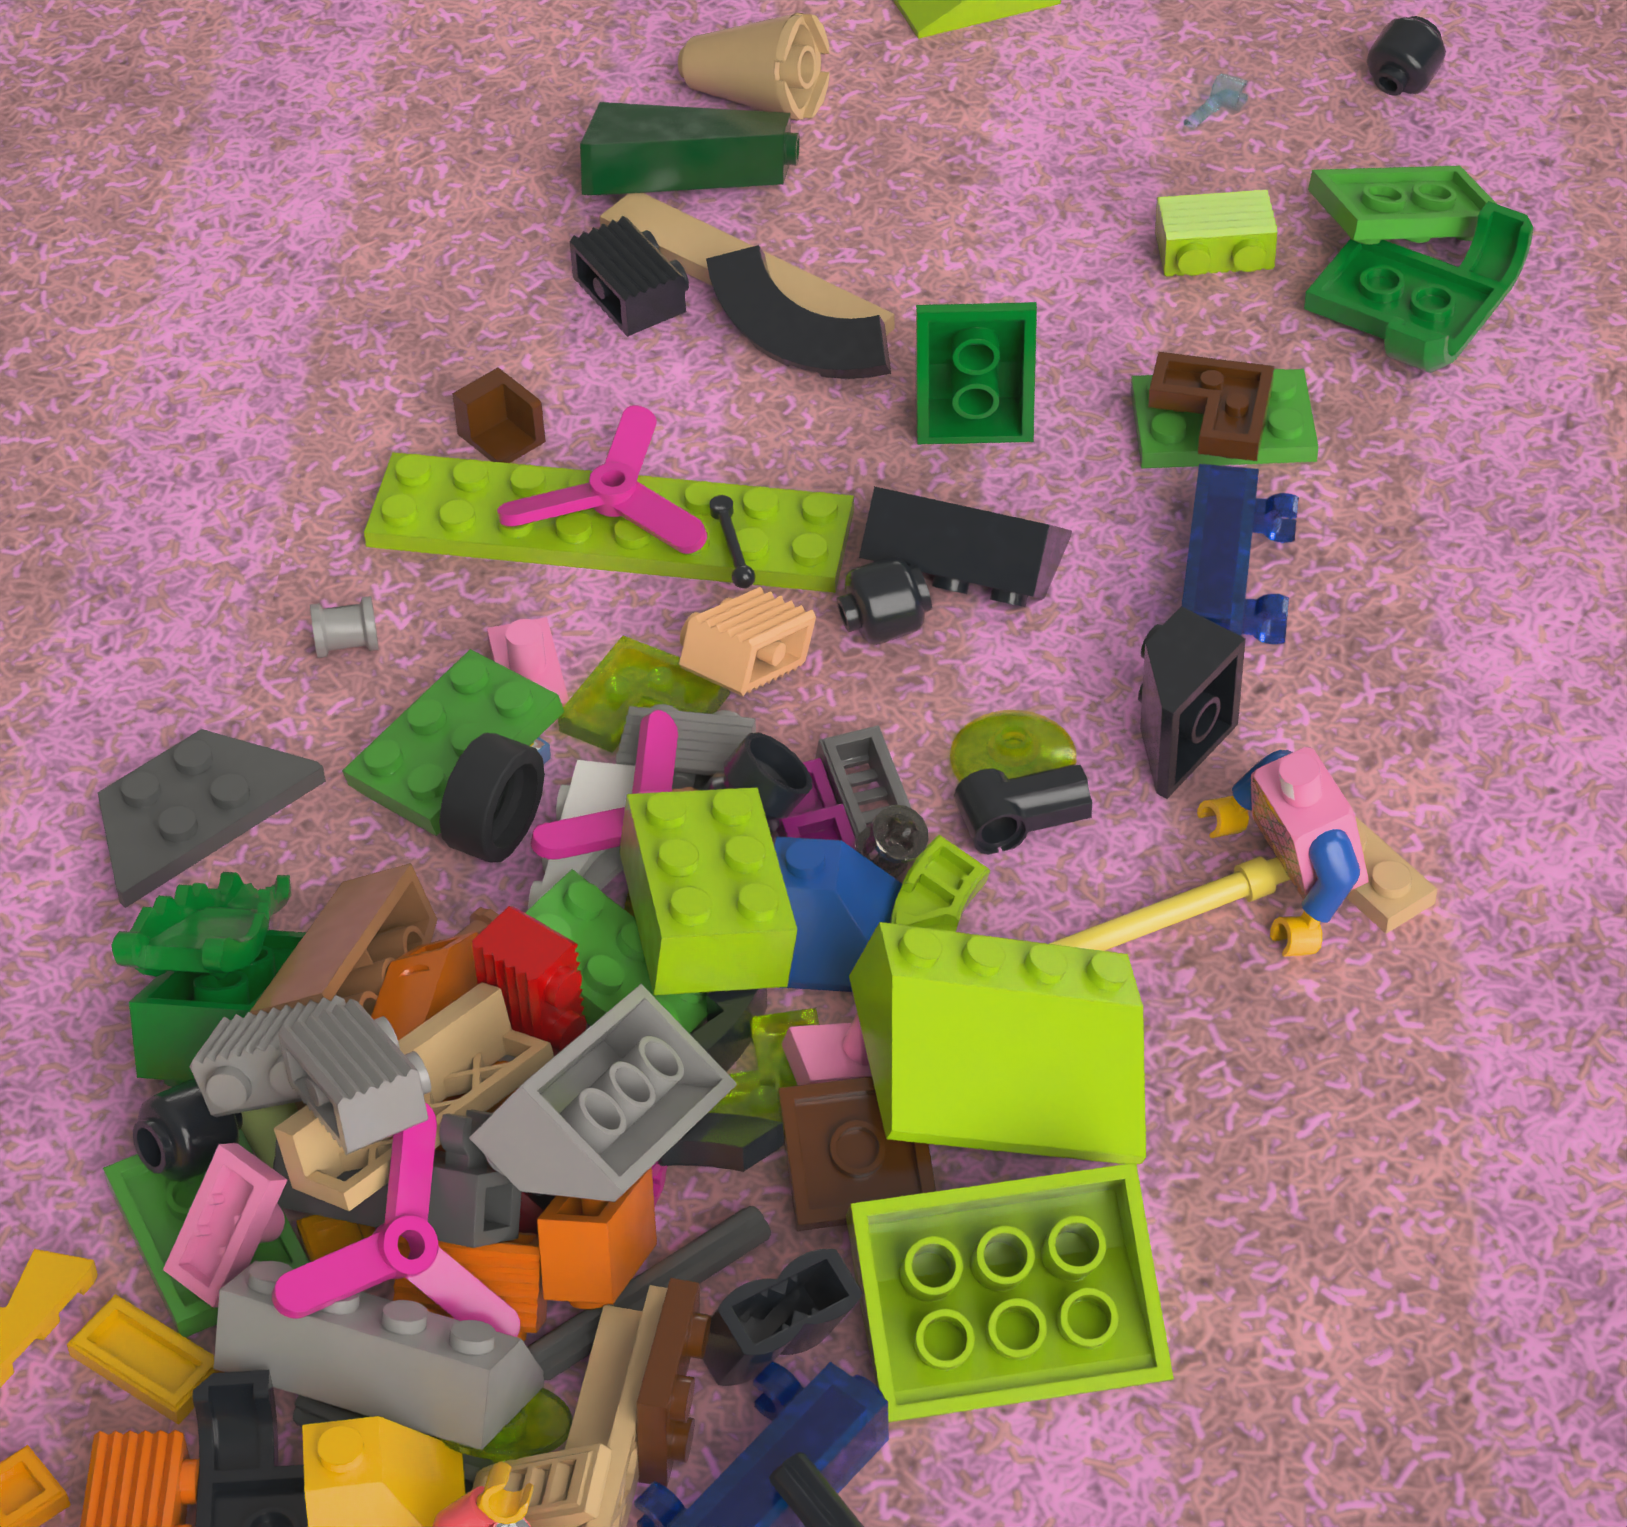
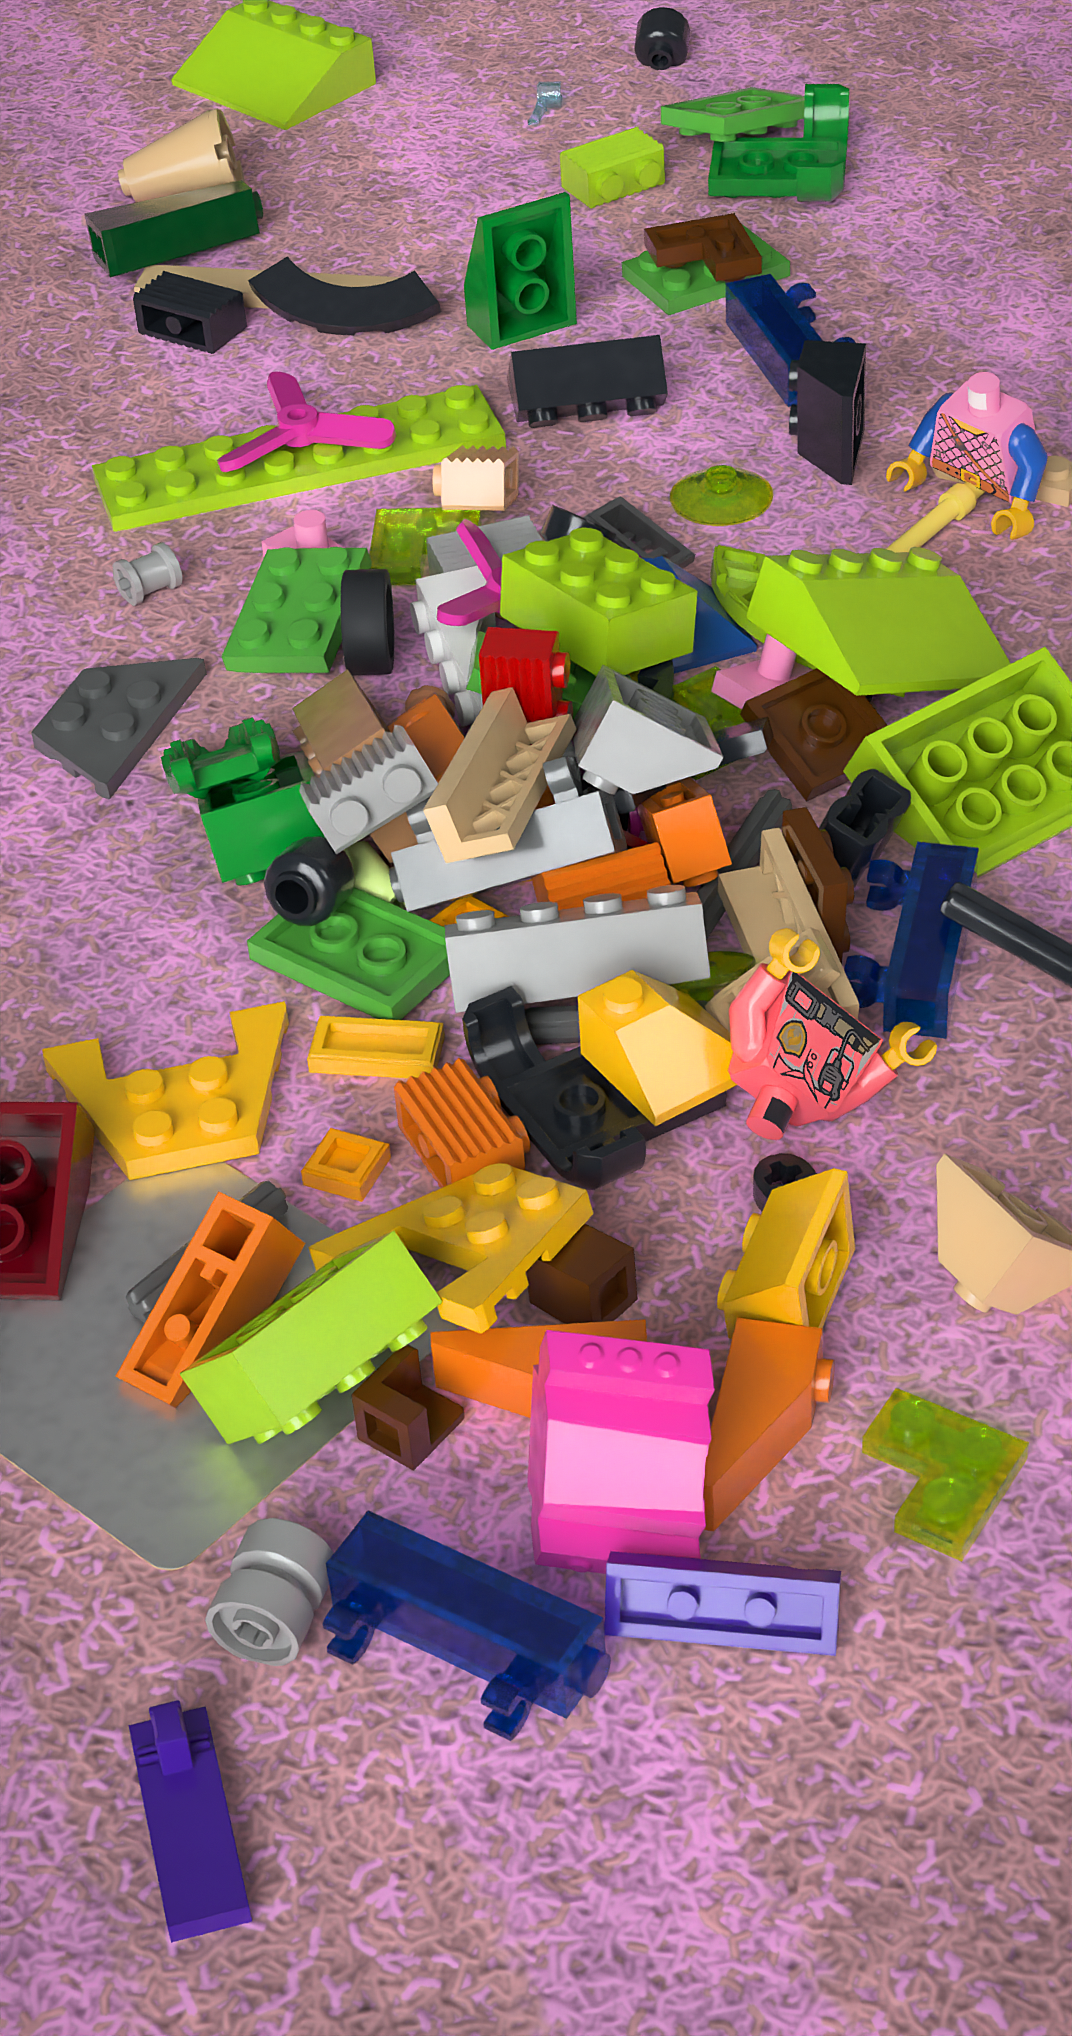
camera: 25 degrees left, 5 degrees down
bright pink tile [163,1143,288,1308] -> none
dark pink piece [272,1103,520,1337] -> none
light grey brick [278,999,431,1155] -> none
reddish brown panel [452,367,546,463] -> none
black hinge [710,495,756,589] -> none
black head [836,556,932,645] -> none
clear smoke bush [855,805,929,879] -> none
black piece [954,764,1092,855] -> none

